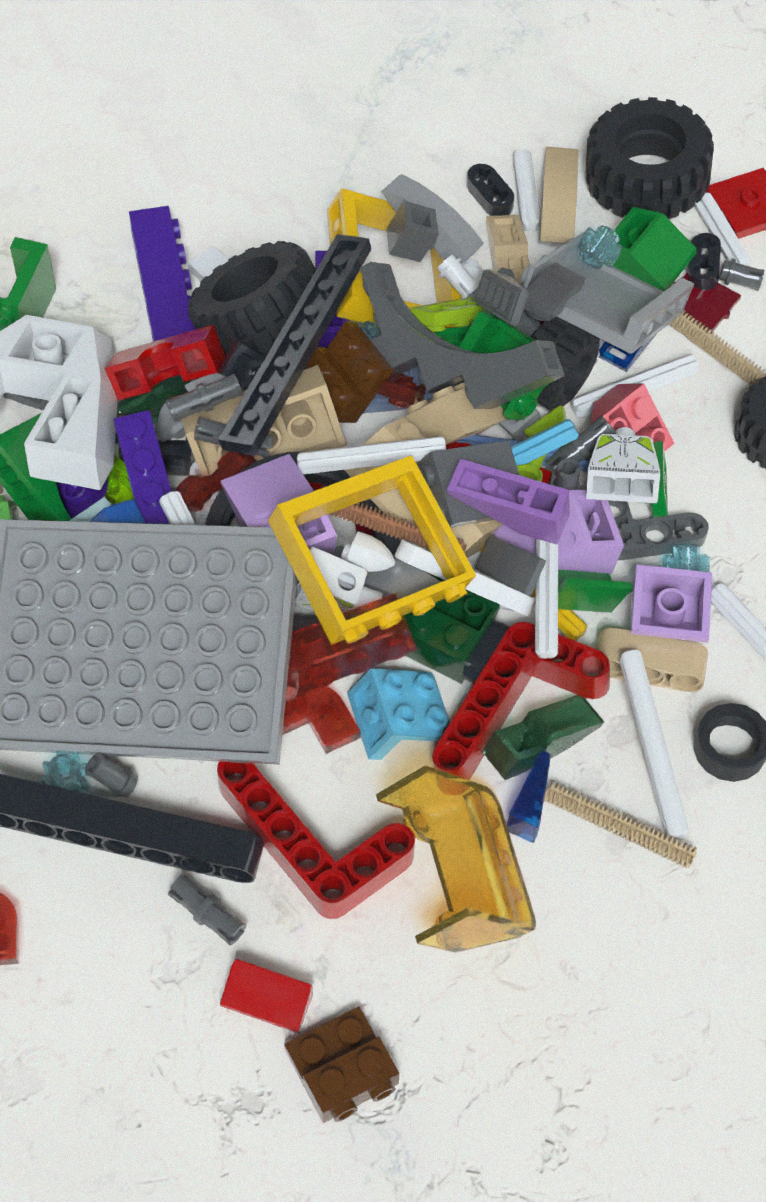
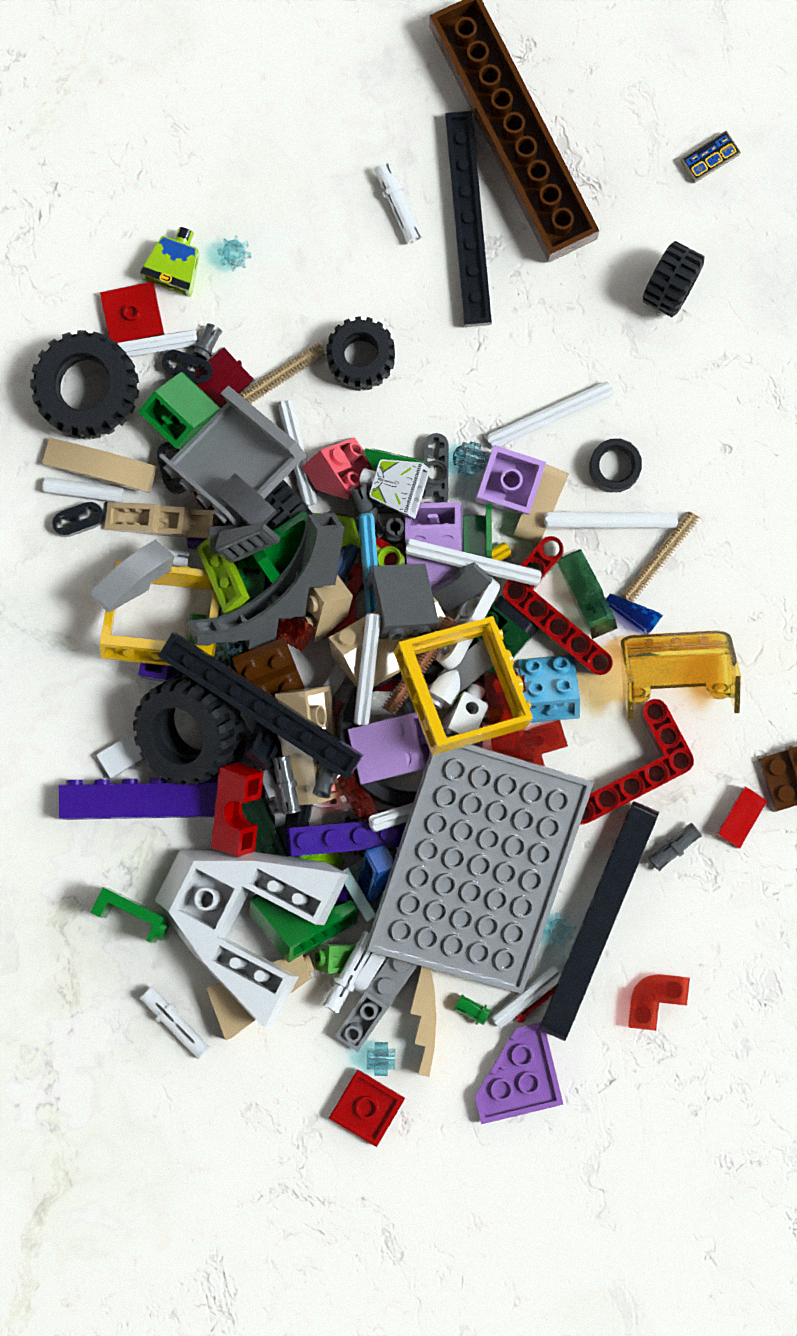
camera: 75 degrees left, 25 degrees up
dark grey pin [85,753,137,797] -> none
dark grey brick [386,201,439,262] -> none
white pin [437,254,479,298] -> none
medium lavender slope [447,459,570,545] -> none
clear light blue gear [578,225,623,269] -> none

